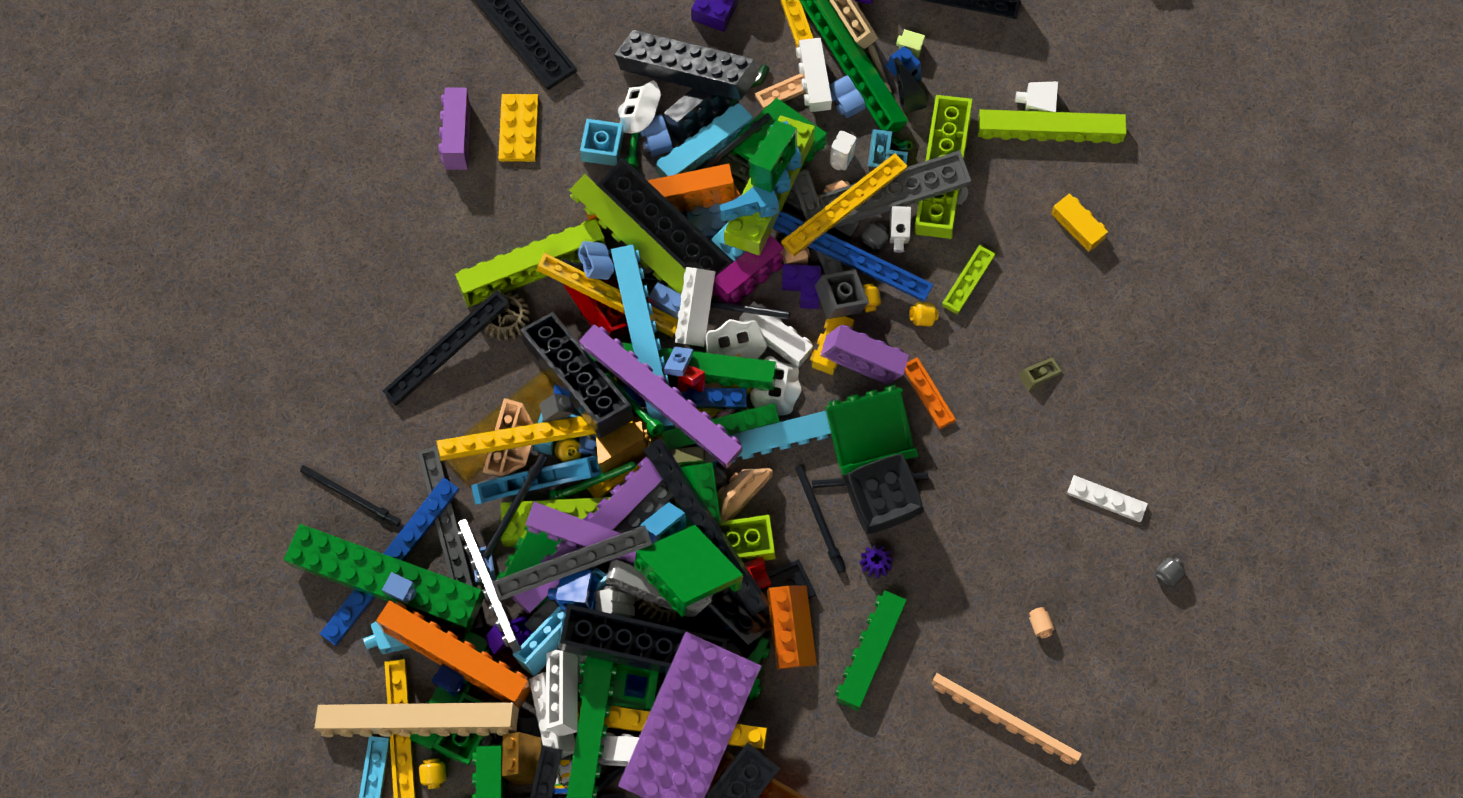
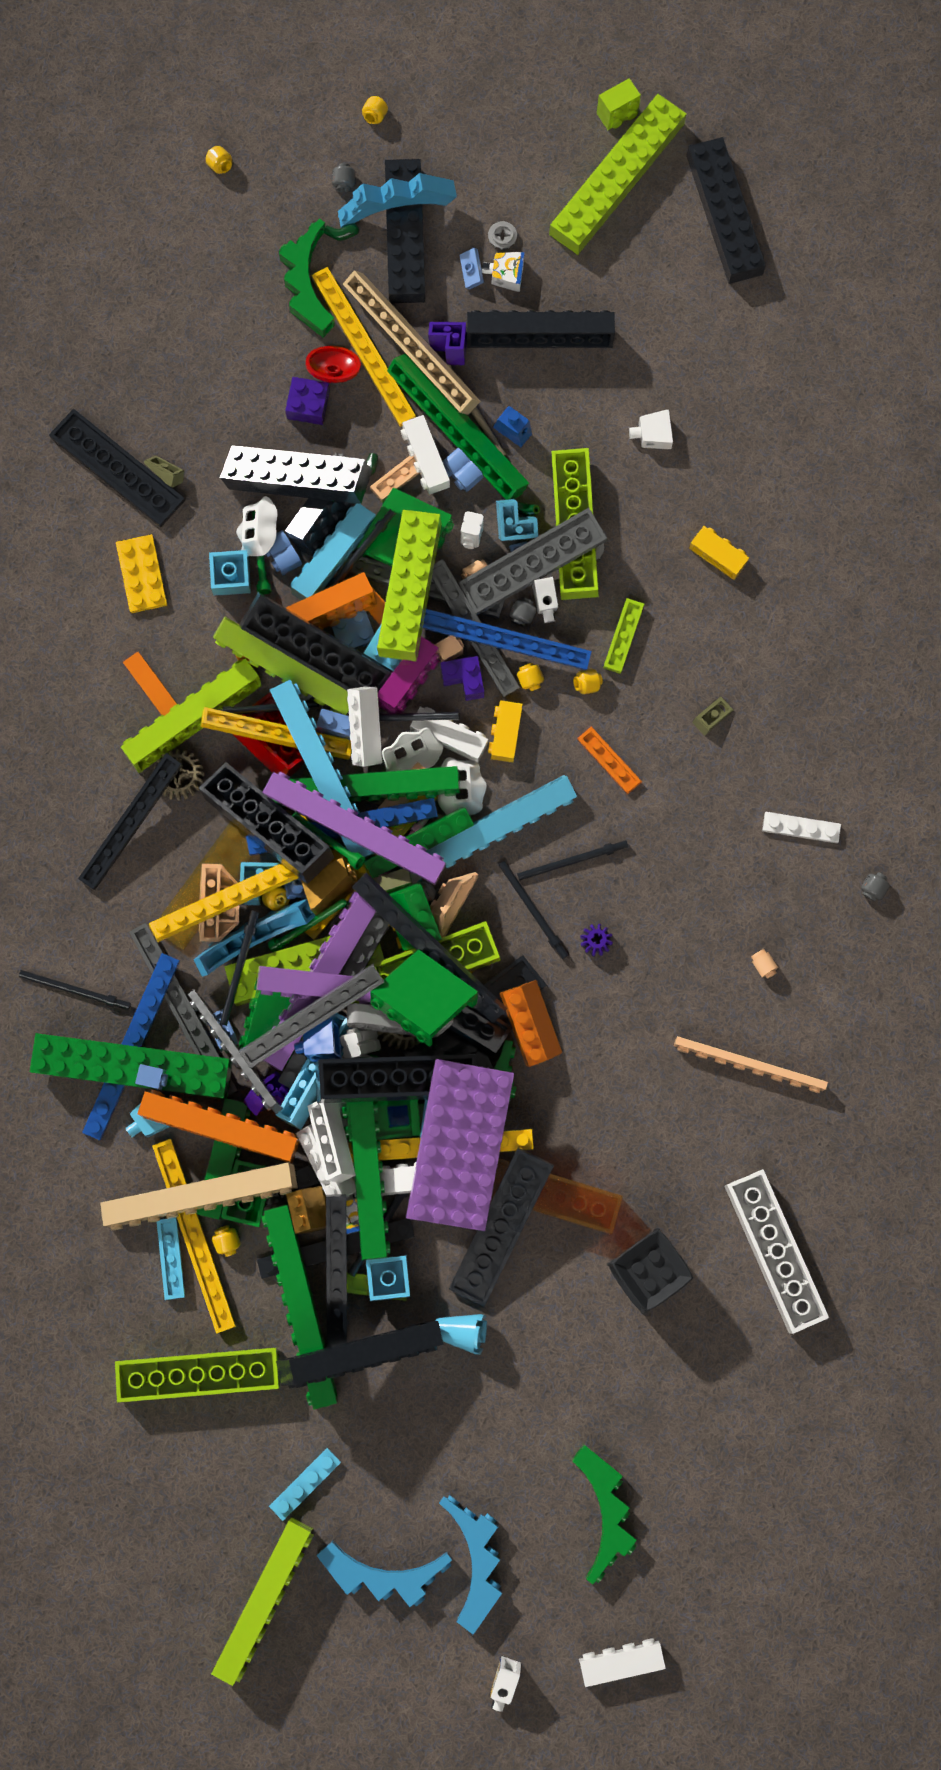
camera: 15 degrees left, 10 degrees up
clear blue brick [431,664,465,698] -> none
medium lavender brick [438,88,471,170] -> none
dark grey brick [539,394,573,422] -> none
medium blue brick [578,241,614,280] -> none
dark azure brick [640,502,688,544] -> none
medium blue plate [664,347,693,376] -> none
red panel [678,365,705,393] -> none
dark azure arch [719,121,801,222] -> none
red panel [744,557,771,589] -> none
green brick [748,120,797,193] -> none
yellow plate [781,153,907,257] -> none
dark grey brick [815,269,869,319] -> none
medium lavender brick [820,325,909,385] -> none
green panel [824,385,918,476] -> none
green brick [835,590,906,712] -> none
black piece [844,453,924,535] -> none
black slope [894,57,928,113] -> none
yellowish green brick [896,29,925,59] -> none
lime brick [978,109,1126,144] -> none
none -> orange tile [123,652,177,716]
none -> olive slope [144,456,185,488]

